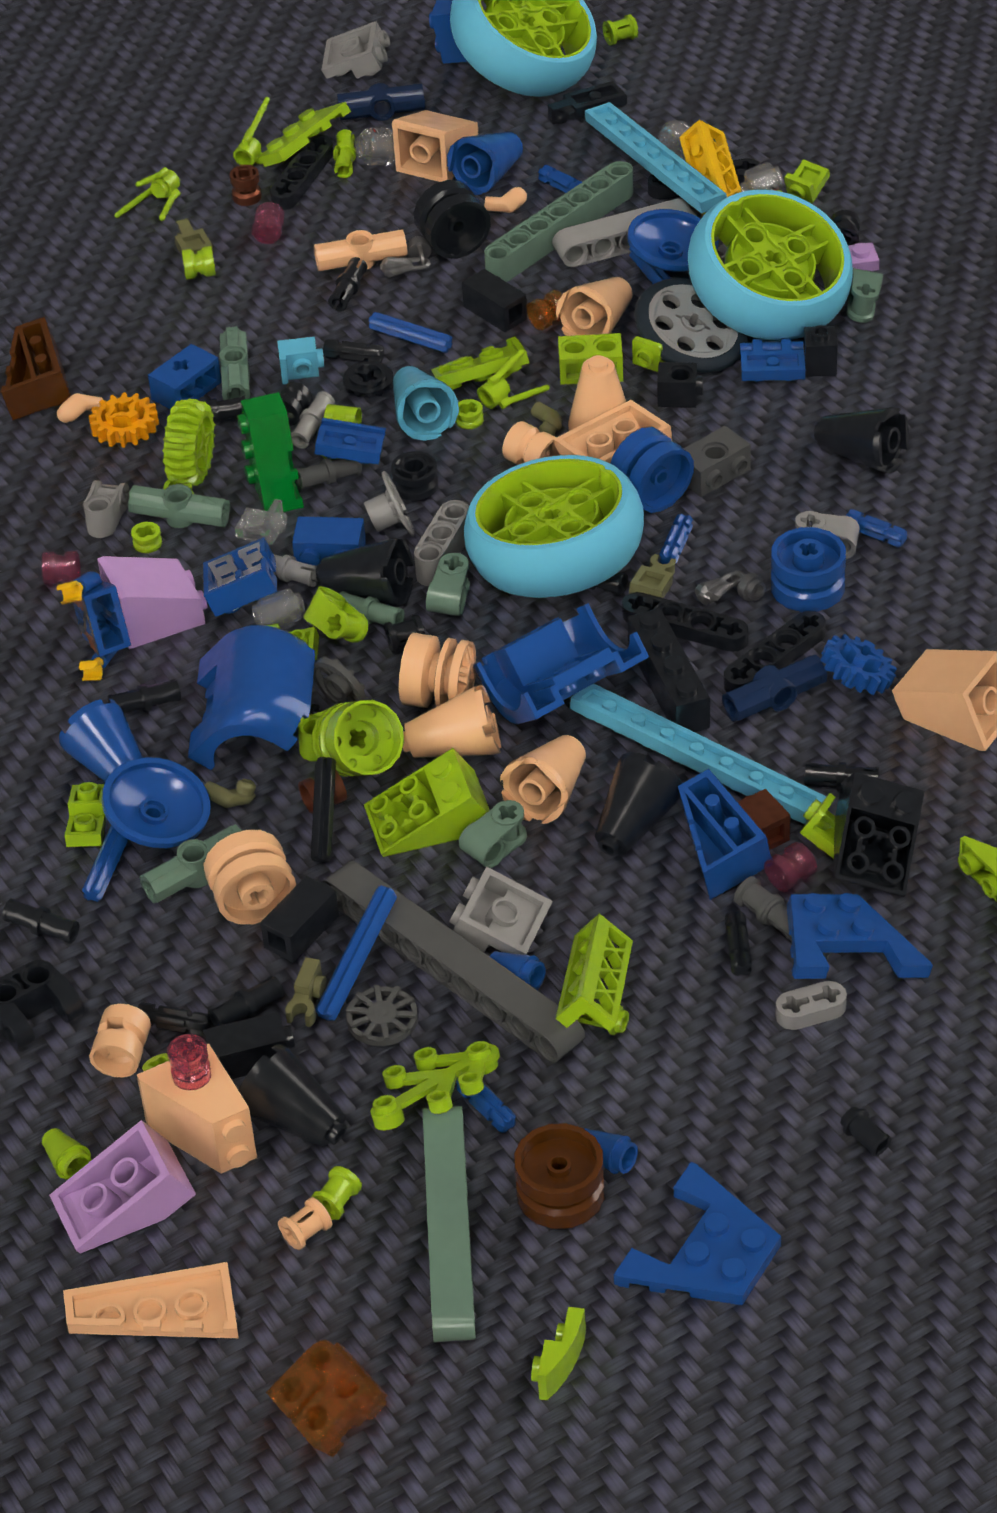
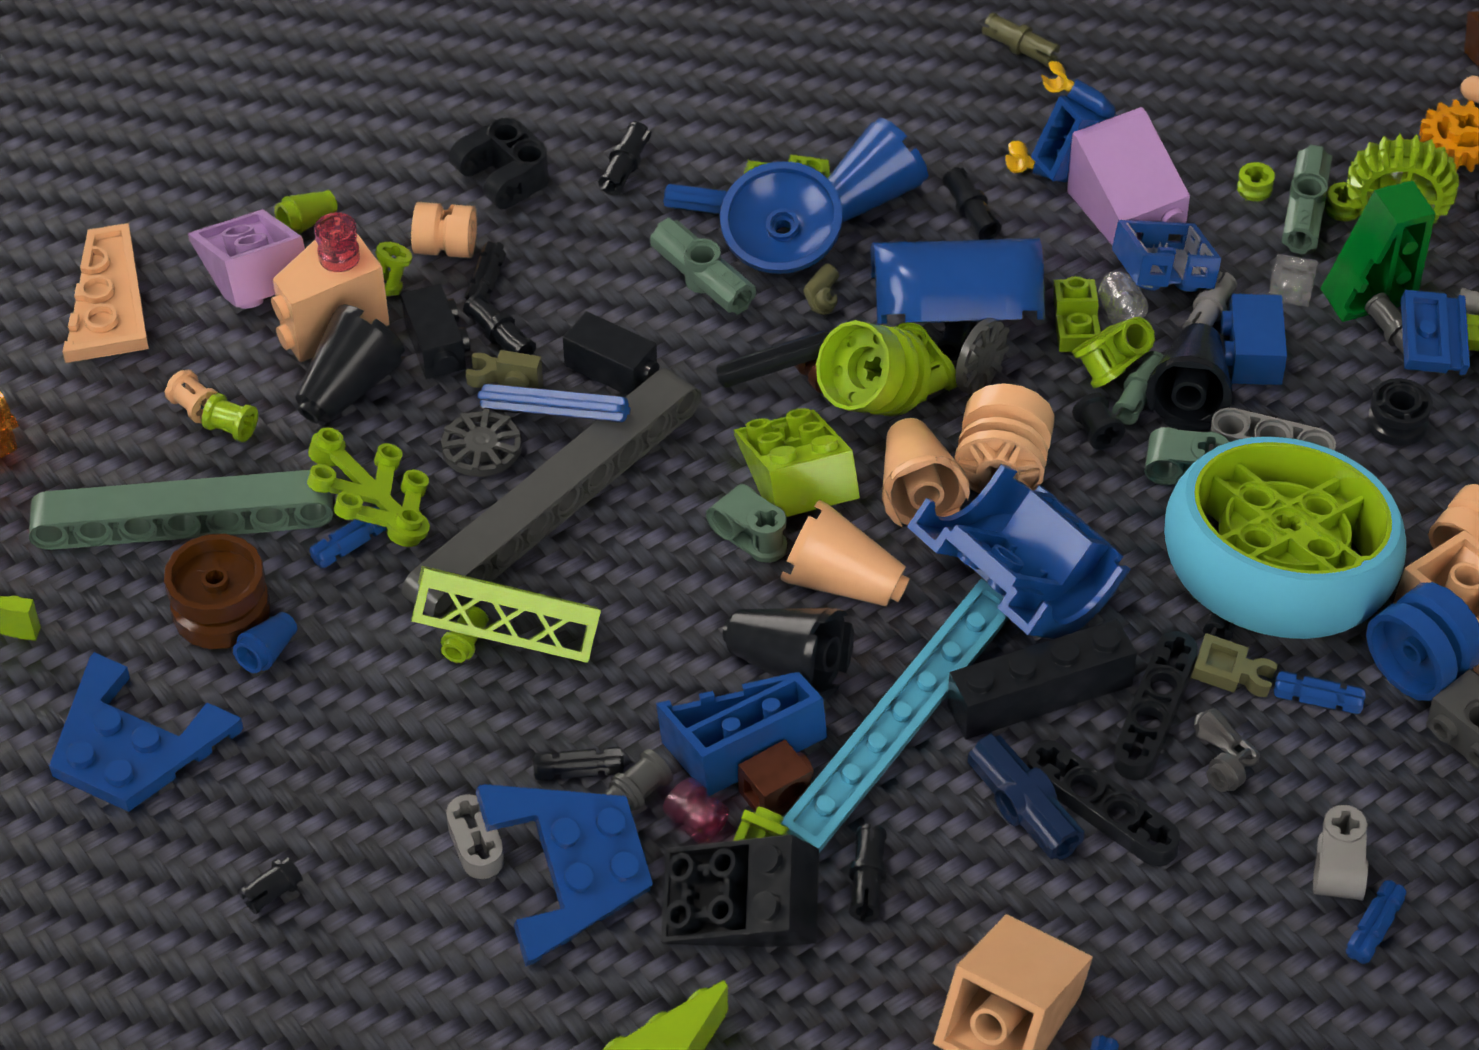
camera: 85 degrees right, 5 degrees up
clear pink wheel [42,551,81,585] -> none
light grey piece [83,480,130,538] -> none
light nougat wheel [203,830,296,924] -> none
light grey wheel [364,471,415,538] -> none
light grey plate [449,866,553,955] -> none
blue cone [490,951,546,990] -> none
blue wheel [771,527,846,612] -> none
blue gear [820,634,897,695] -> none

